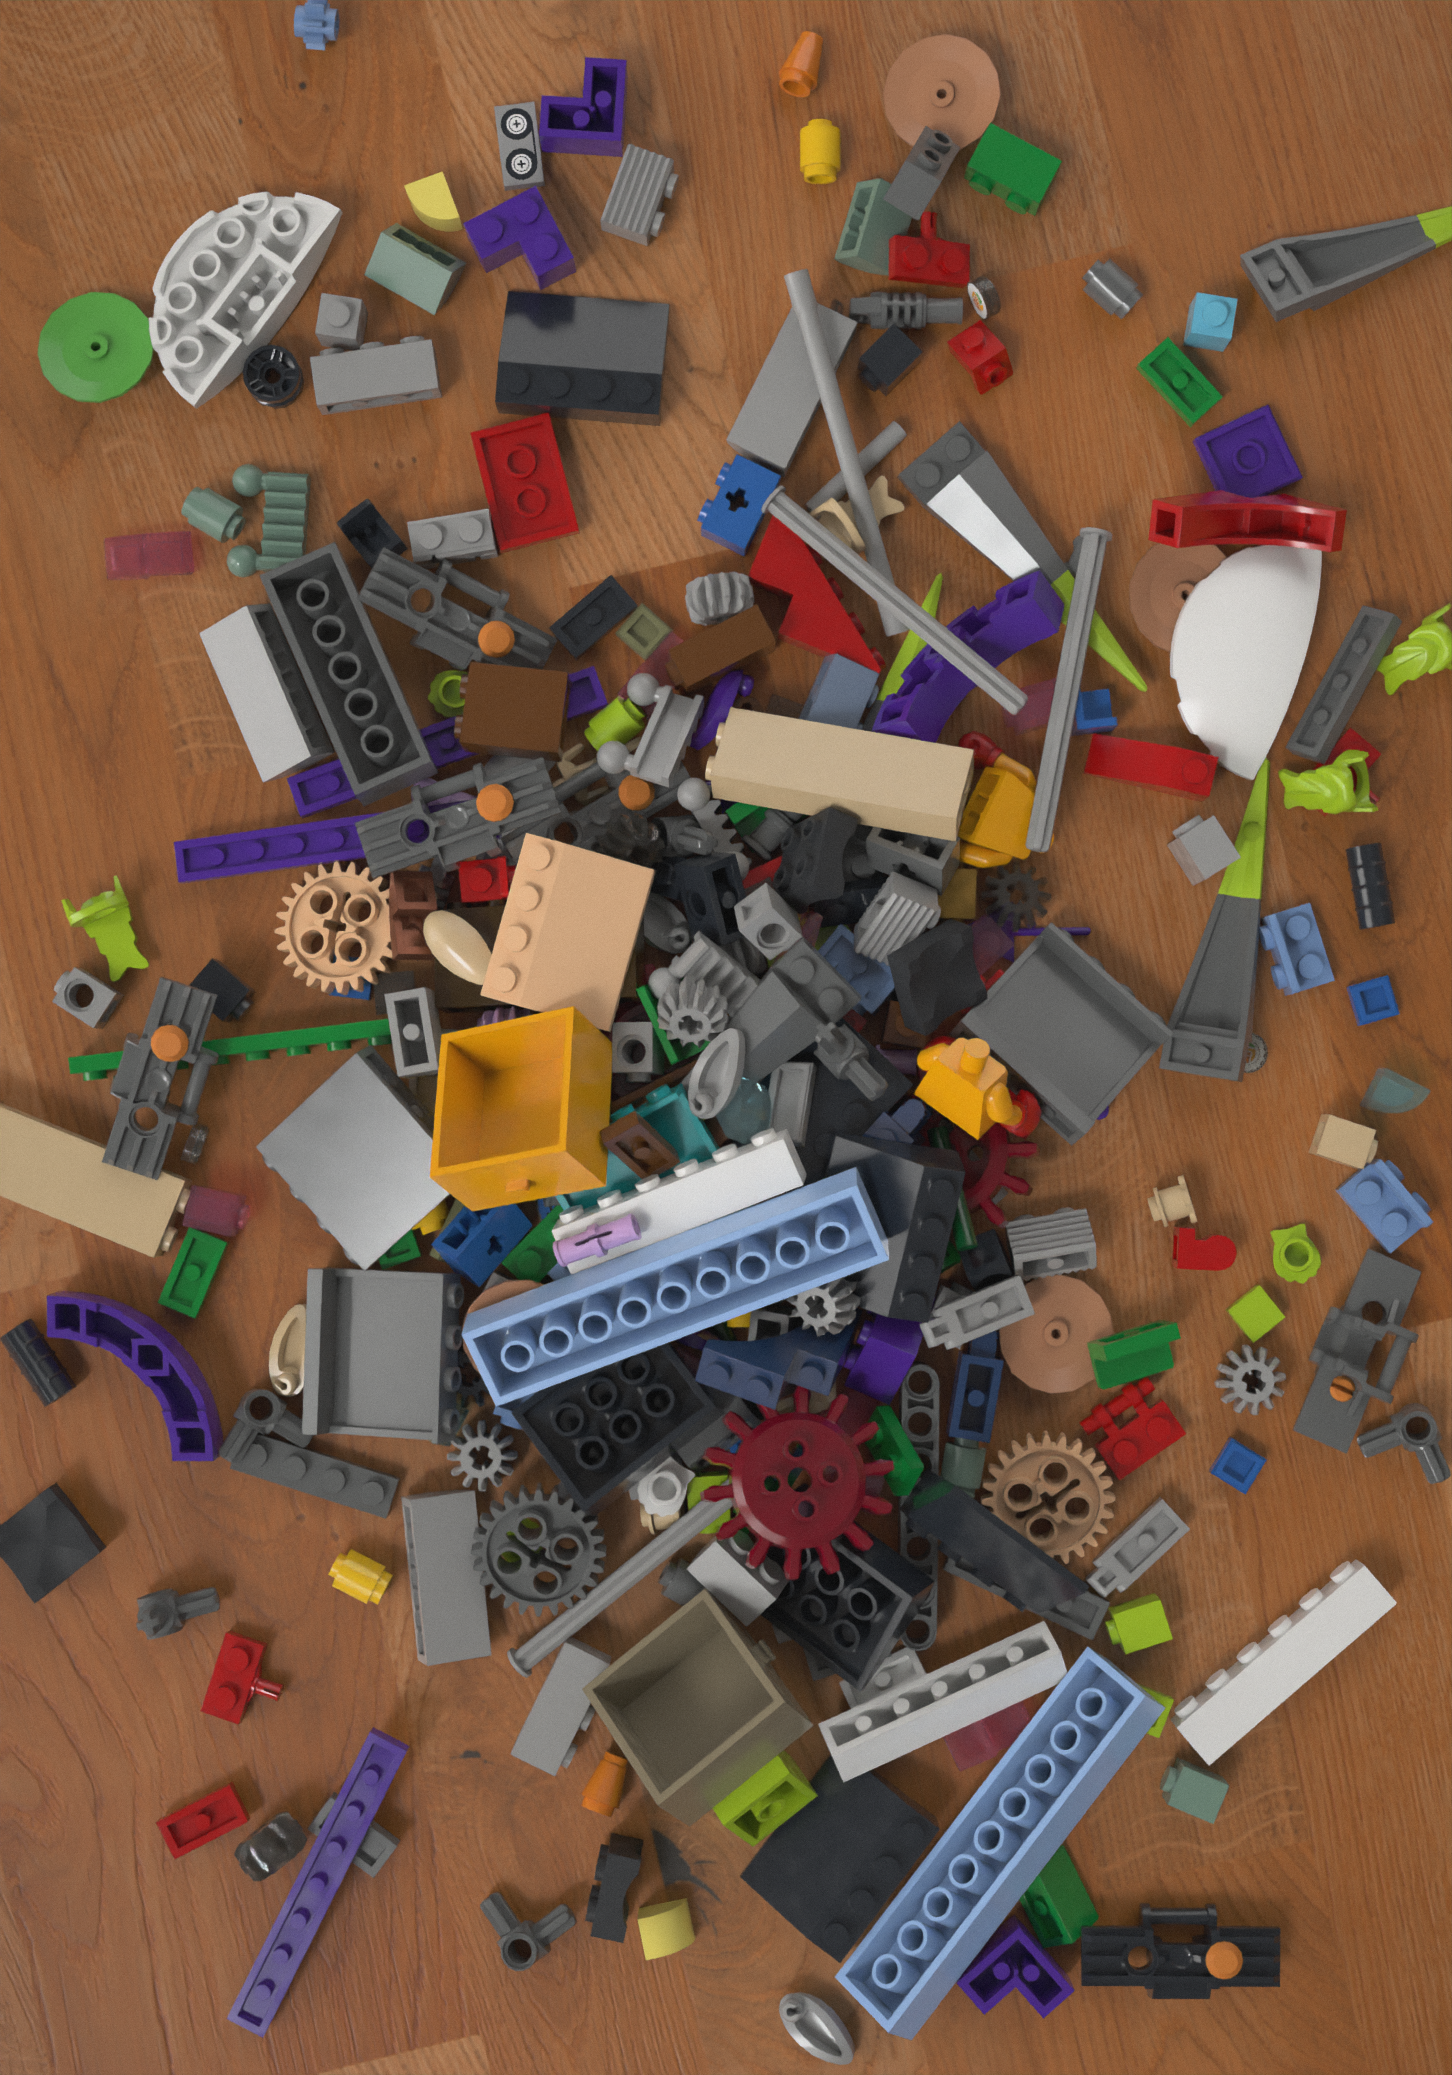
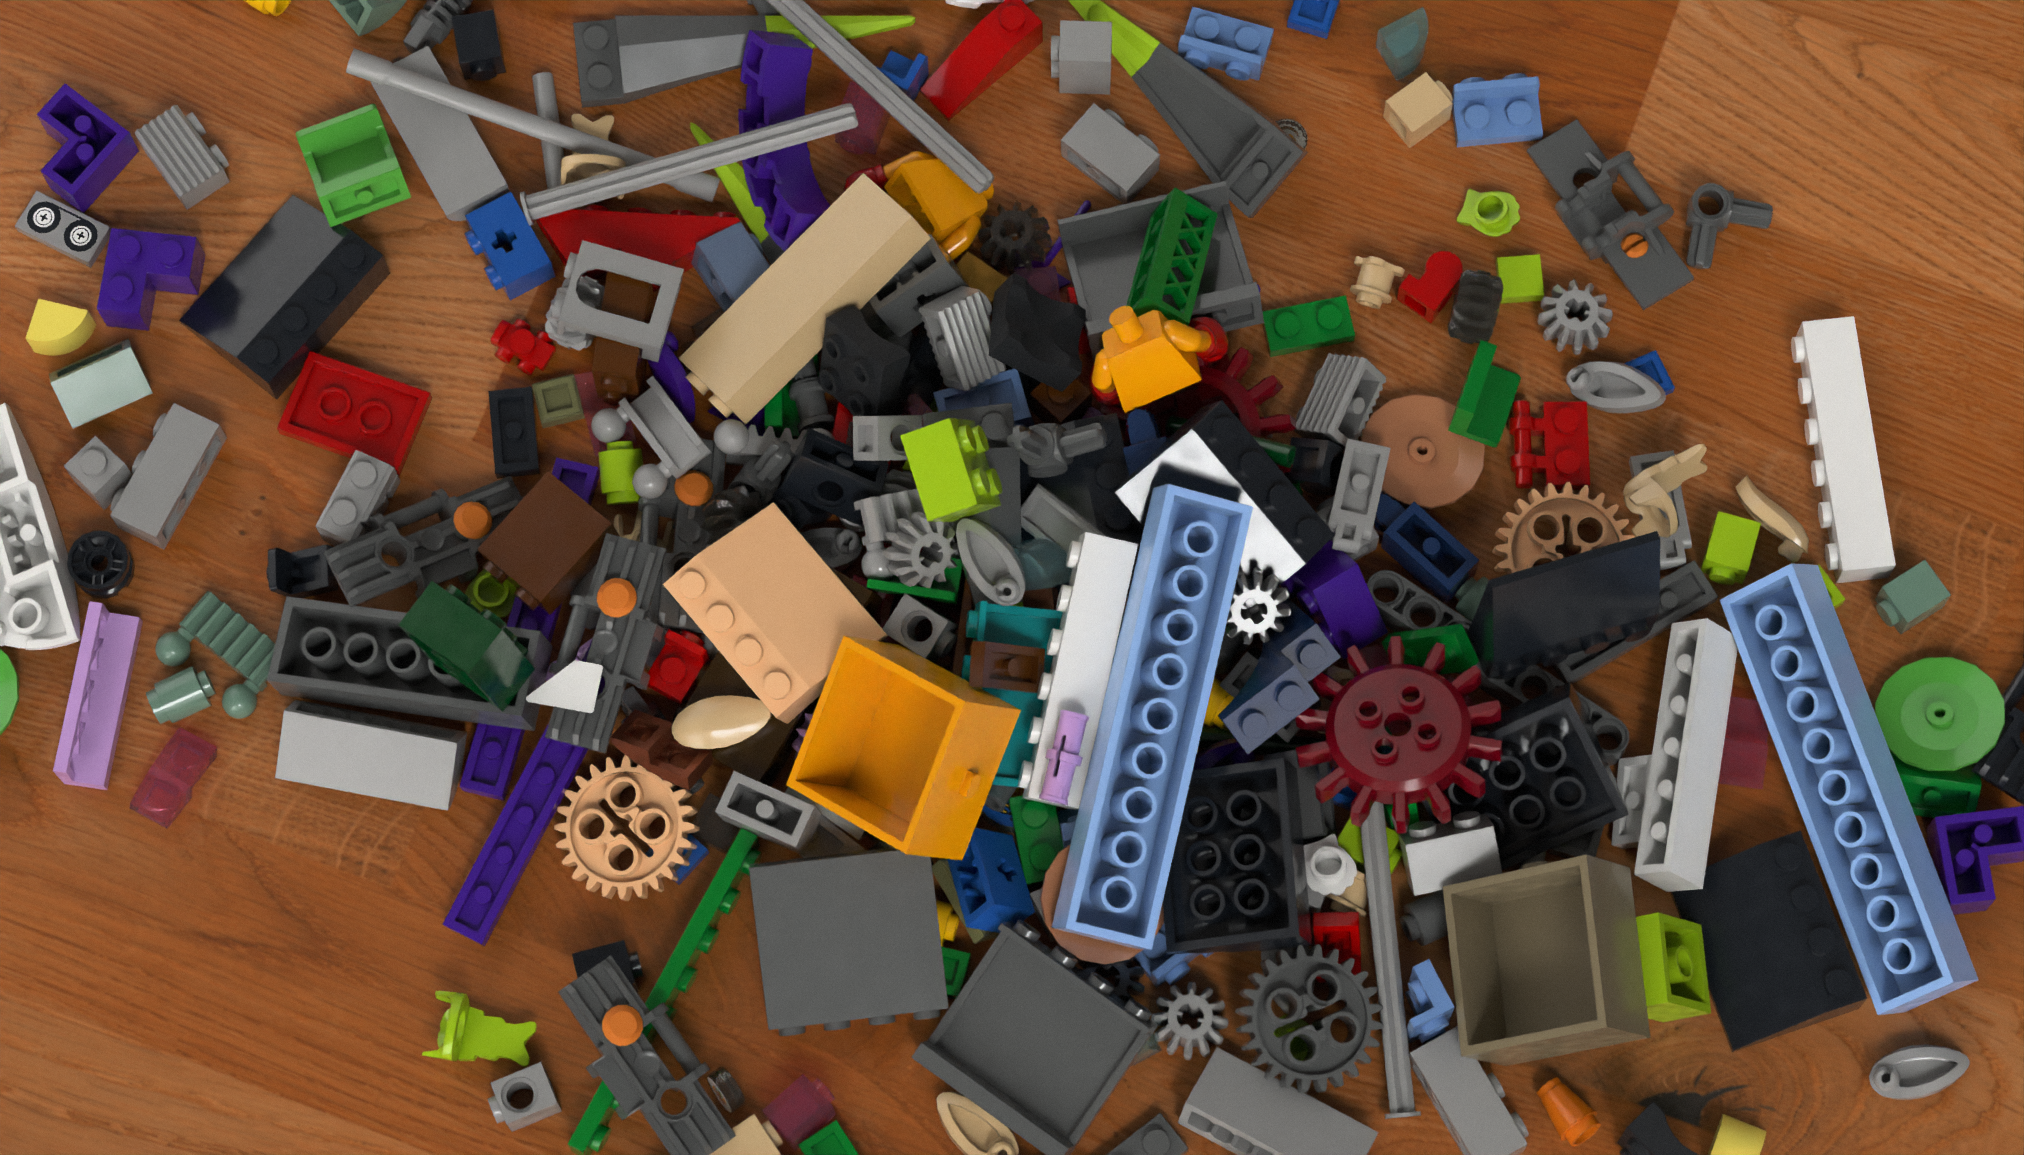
camera: 55 degrees left, 15 degrees down
none -> lavender fence [53,601,143,790]
none -> bright green panel [295,104,411,227]
none -> dark green brick [398,581,535,712]
none -> red piece [490,318,556,376]
none -> white sticker [526,660,603,713]
none -> light grey panel [551,240,684,362]
none -> lime brick [900,418,1002,522]
none -> light grey brick [1061,103,1160,204]
none -> green fence [1126,187,1218,326]
none -> green plate [1262,295,1355,357]
none -> red bracket [1313,912,1361,983]
none -> medium blue bracket [1405,959,1455,1045]
none -> clear smoke gear [1448,269,1504,345]
none -> light grey arm [1566,361,1666,413]
none -> tan hair [1623,444,1707,538]
none -> tan arm [1736,475,1809,563]
none -> bright green piece [1875,657,2005,771]

